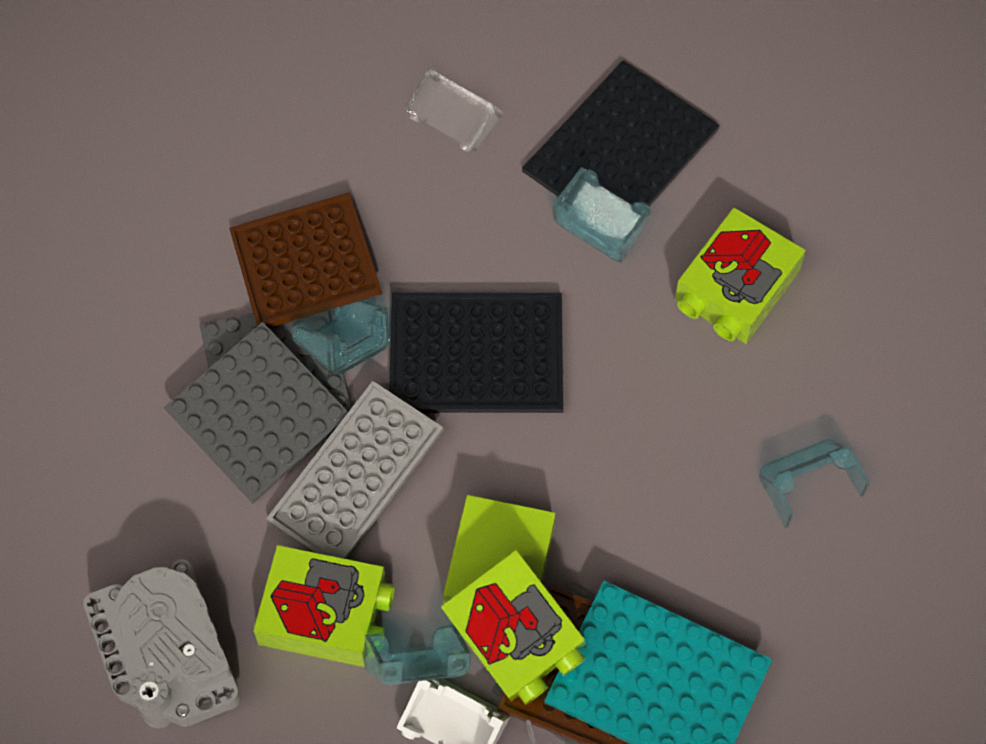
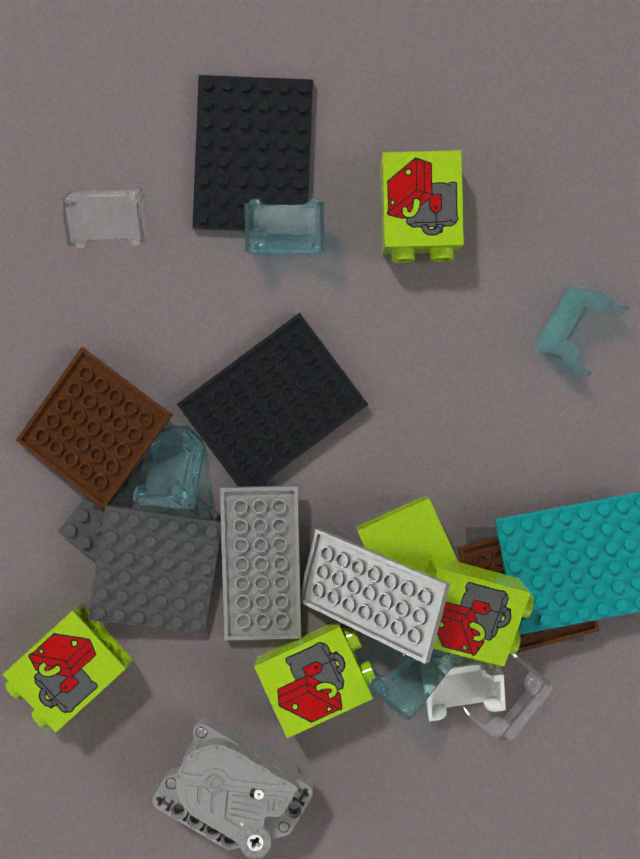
camera: 35 degrees left, 25 degrees up
none -> brick [2,603,134,733]
none -> light grey plate [300,529,450,664]

